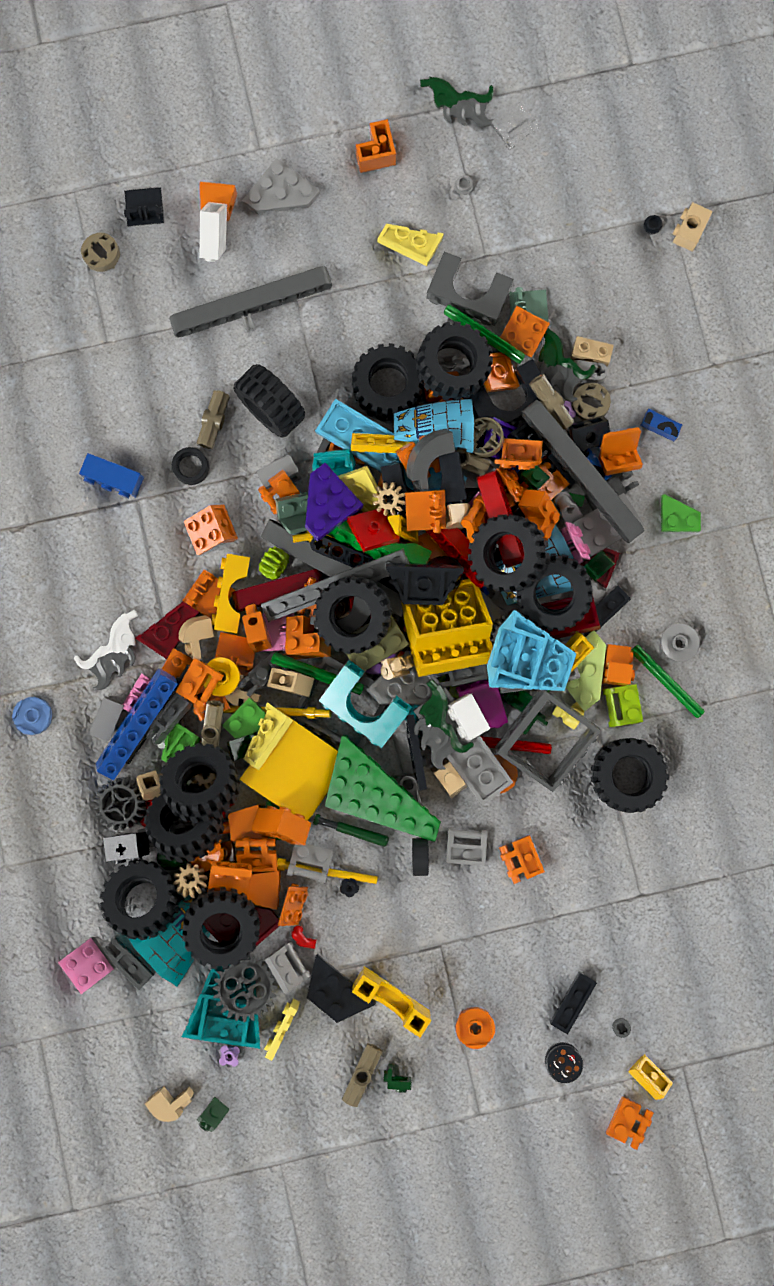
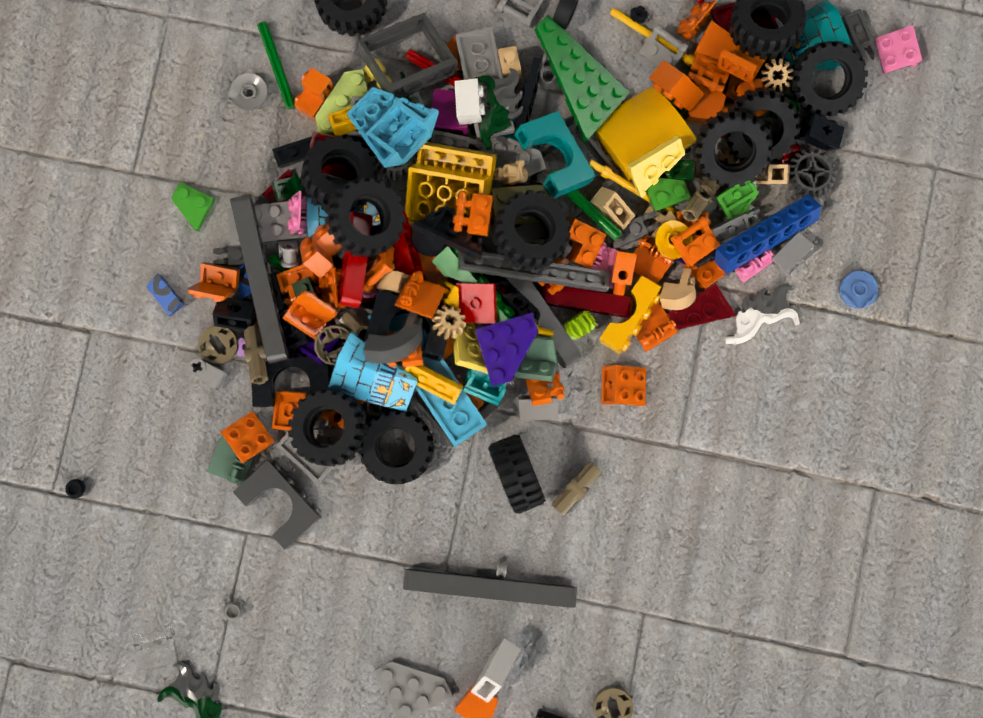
camera: 155 degrees left, 0 degrees up
blue brick [79,453,144,499] -> none
black tyre [171,447,209,485] -> none
dark green piece [313,814,389,847] -> none
orange brick [356,119,396,173] -> none
light yellow wing [377,224,444,266] -> none
green axle [444,305,525,364] -> none
piece [538,328,597,402] -> none
tan brick [570,336,614,368] -> none
lime plate [602,684,643,727] -> none
tan brick [672,202,713,252] -> none
none -> orange plate [453,191,493,236]

